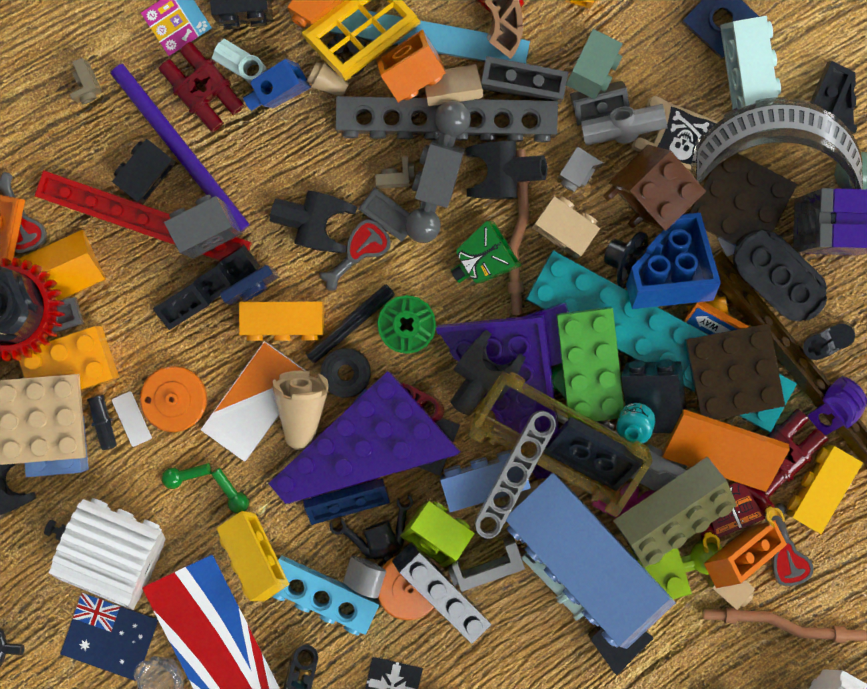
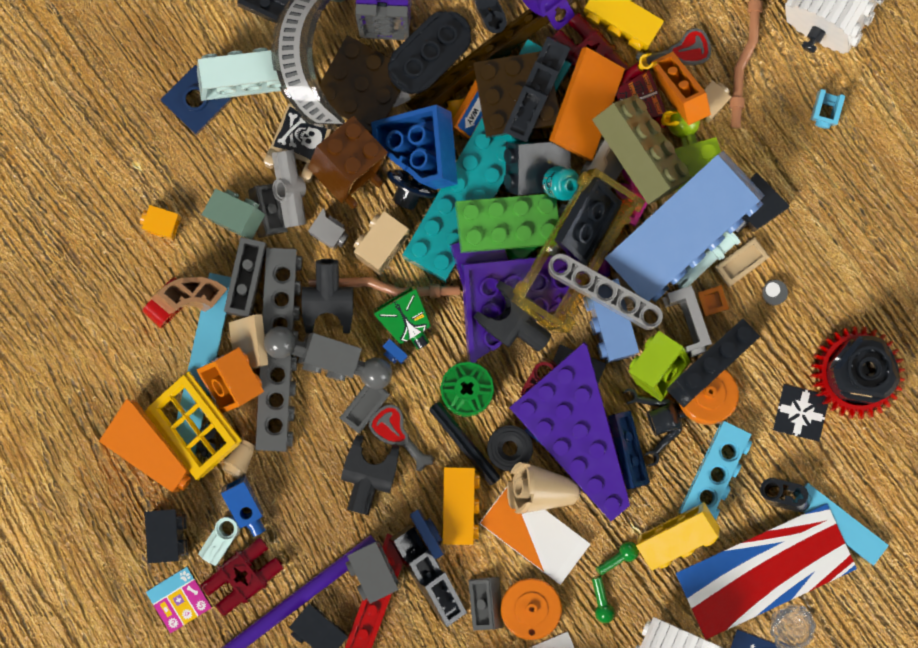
camera: 90 degrees left, 5 degrees down
light grey beam [343,556,386,598] -> none
dark tan bracket [375,156,415,189] -> none
none -> blue plate [383,339,409,365]
none -> dark grey slope [468,577,504,631]
none -> black slope [503,37,571,142]
none -> orange tile [696,285,729,317]
none -> tan tile [714,237,770,287]
none -> dark grey tile [762,280,788,306]

